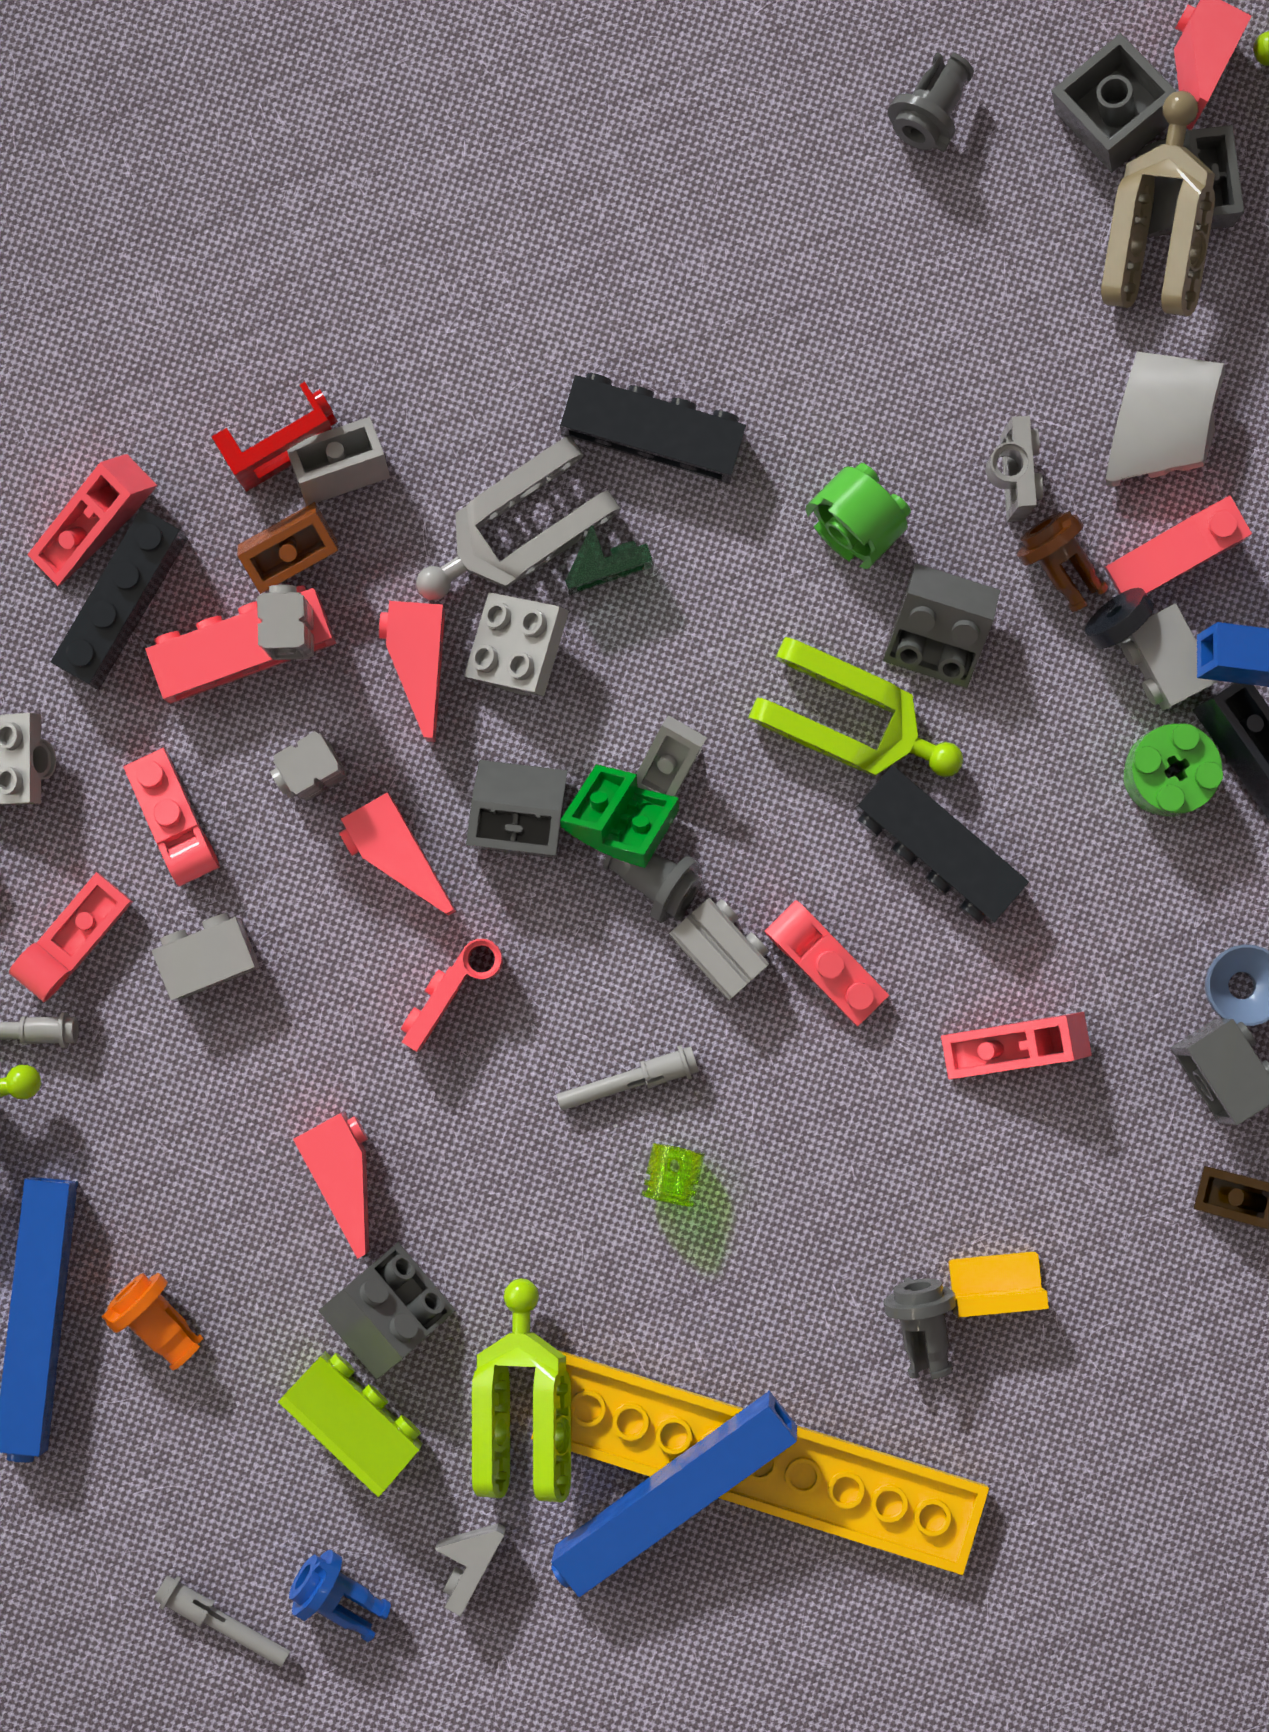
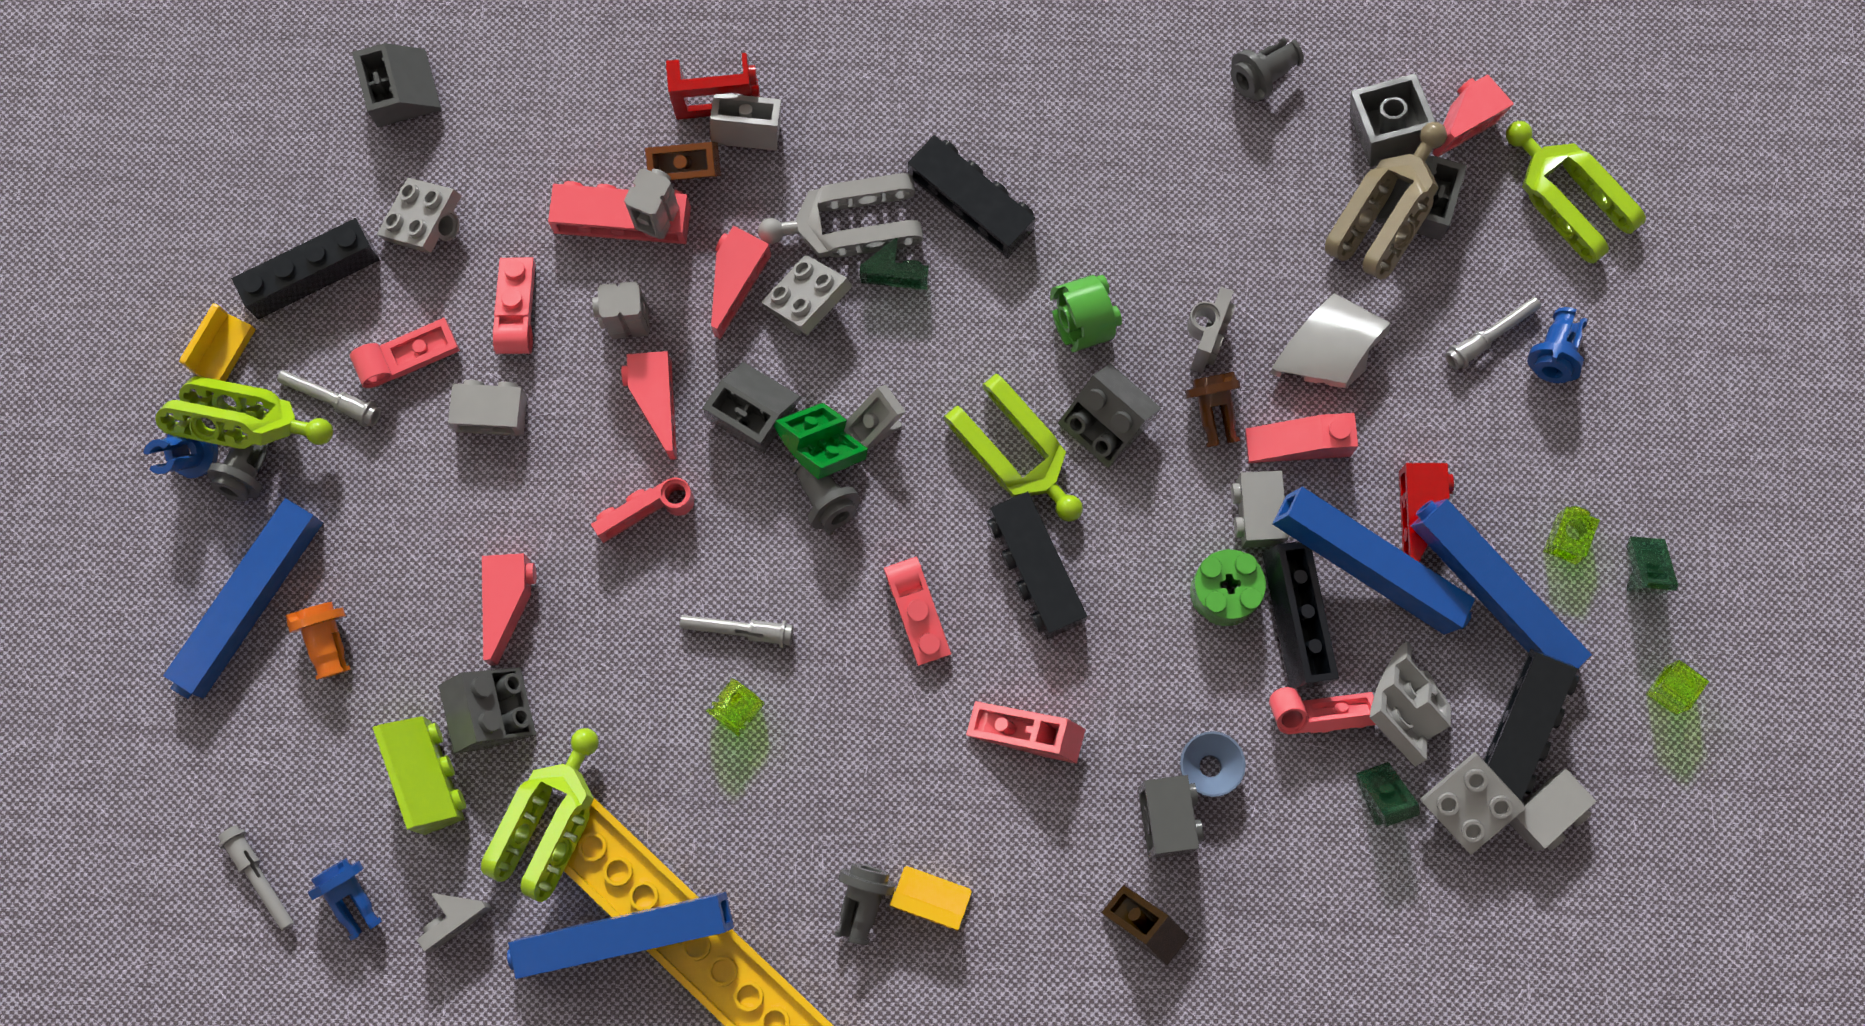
camera: 30 degrees right, 10 degrees down
coral slope [27,454,157,586] -> none
black brick [50,508,188,691] -> none
light grey brick [669,898,769,1000] -> none
black piece [1085,588,1154,649] -> none

